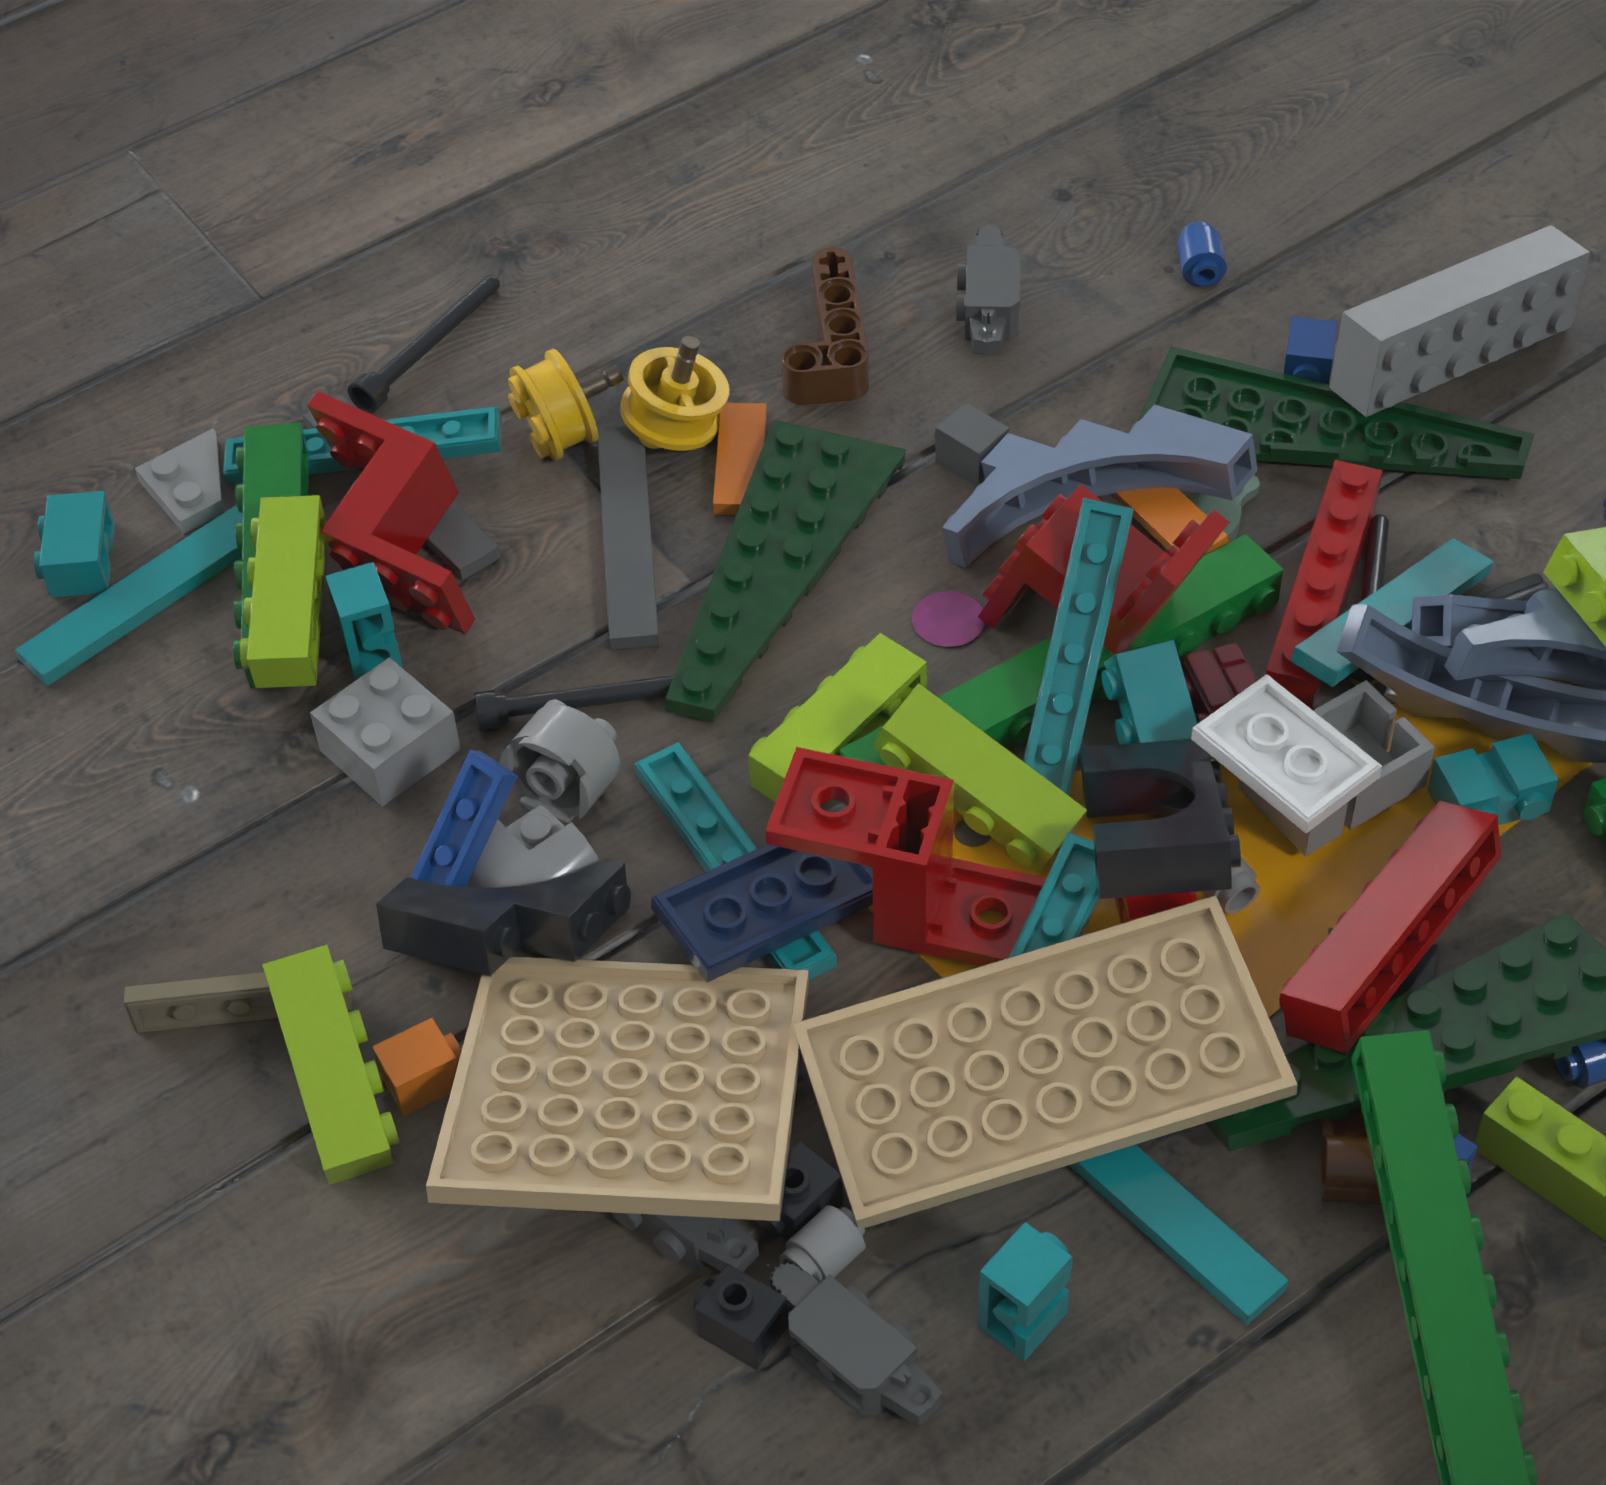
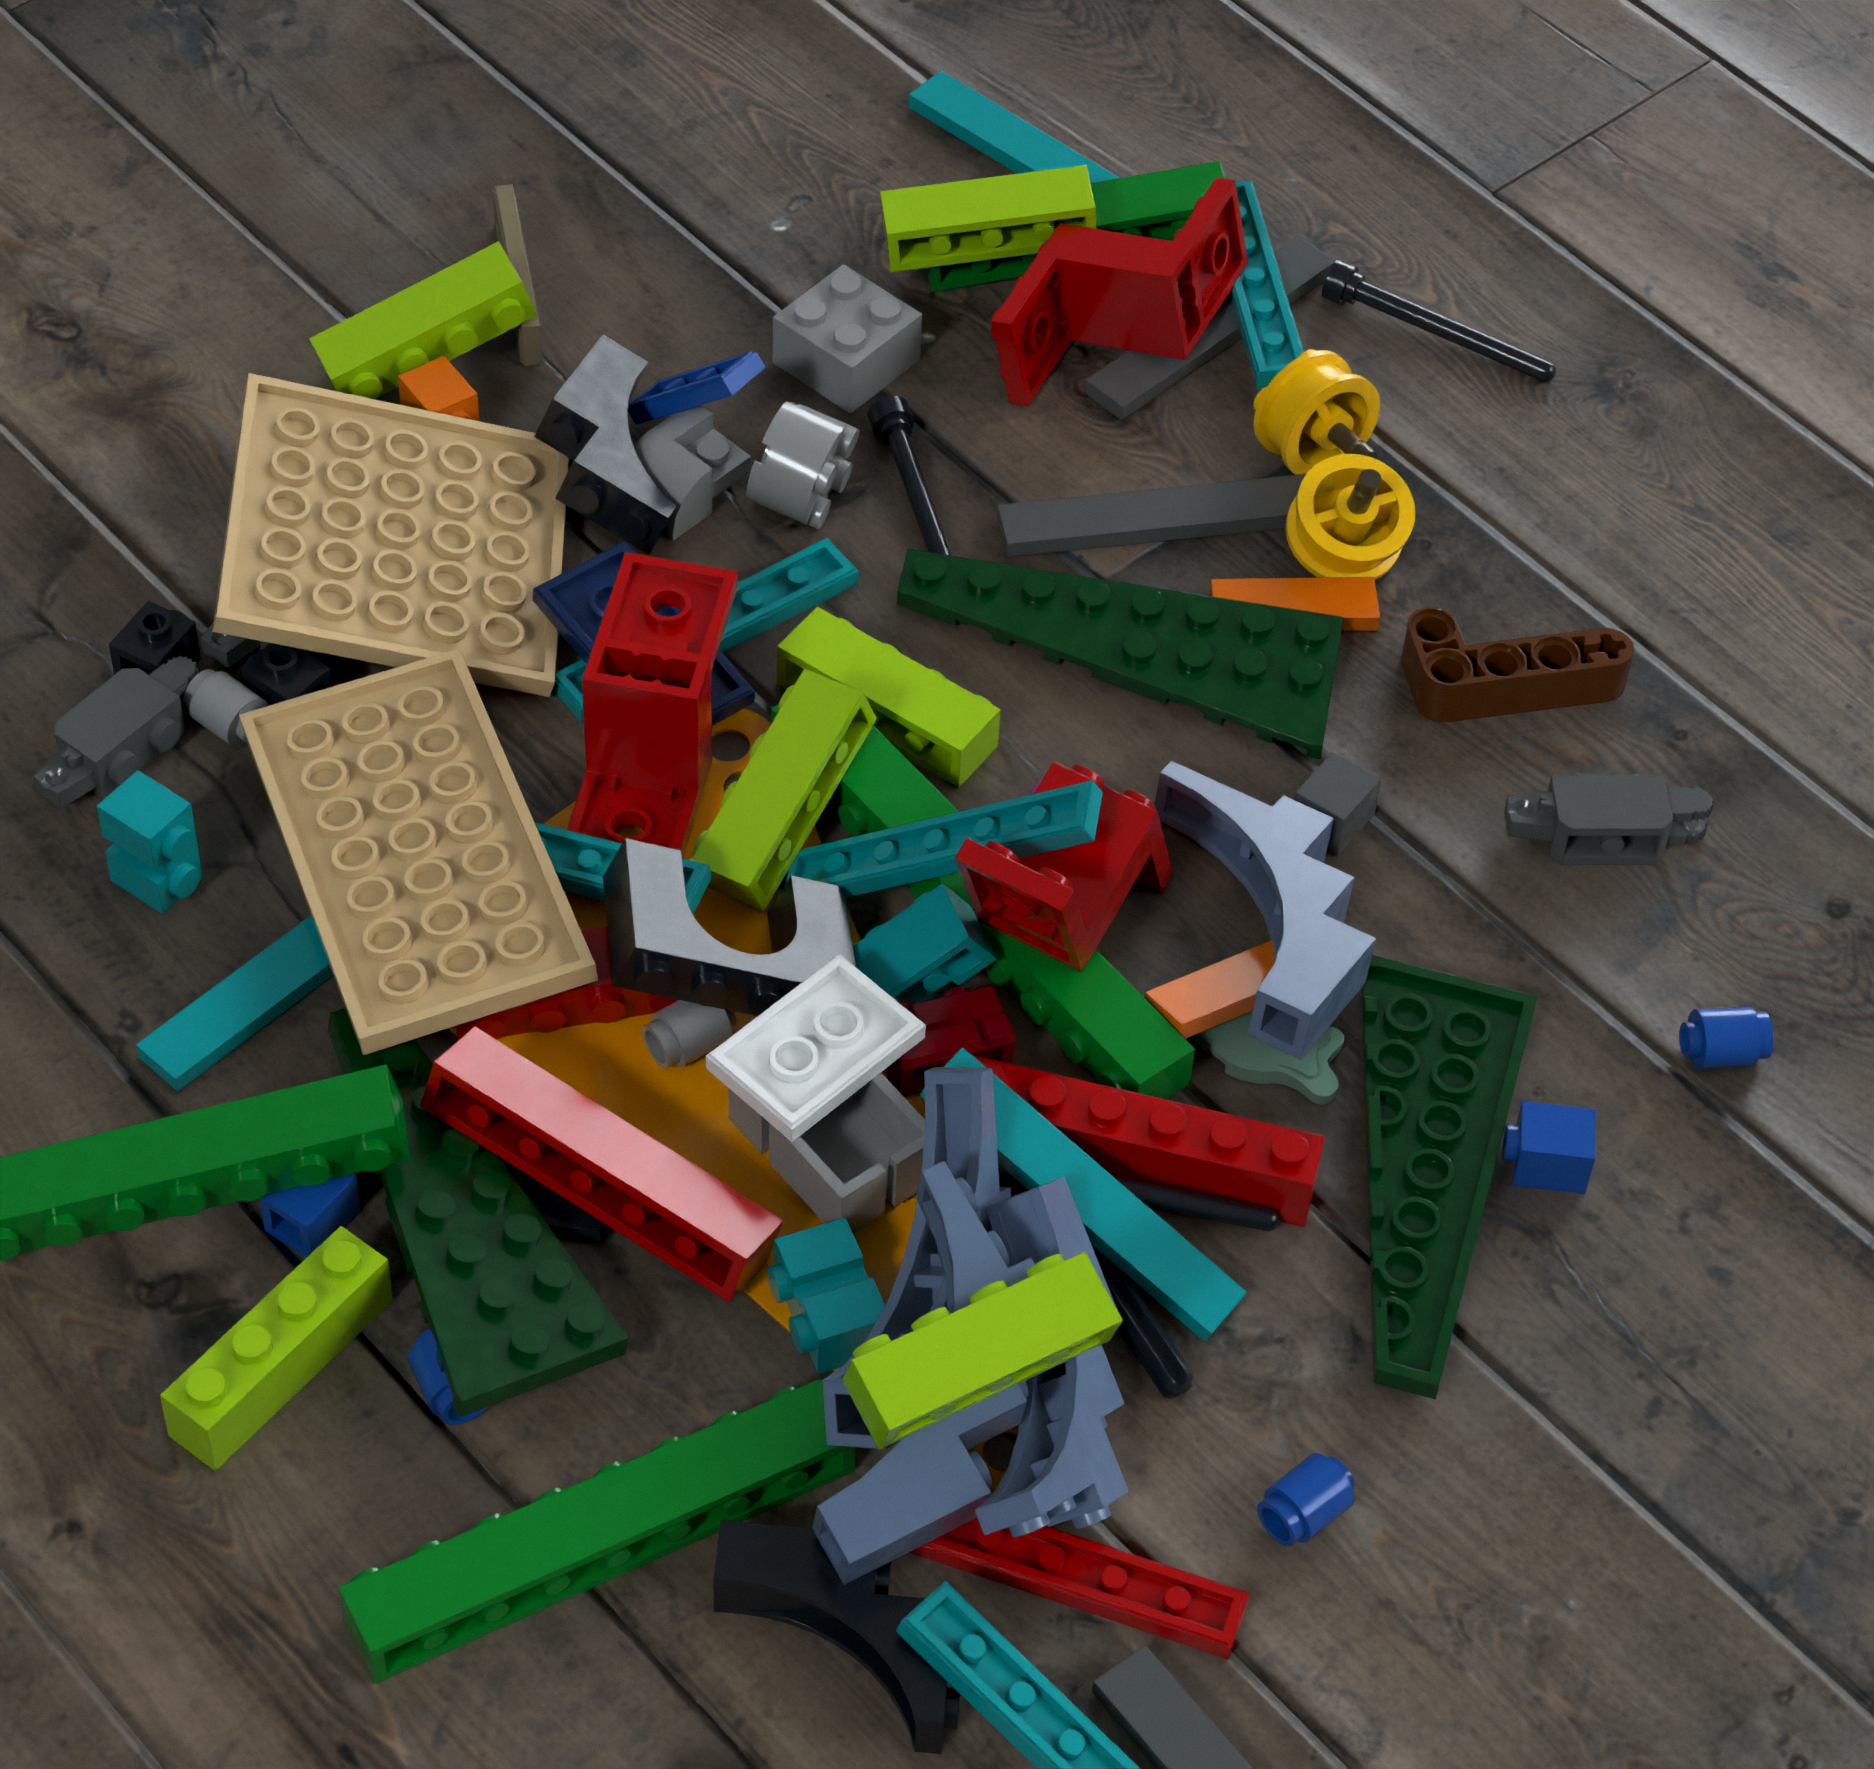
camera: 80 degrees right, 0 degrees up
teal brick [34,491,115,597] -> none
light grey wing [135,428,225,534] -> none
teal brick [325,562,403,681] -> none
light grey brick [1329,225,1590,417] -> none

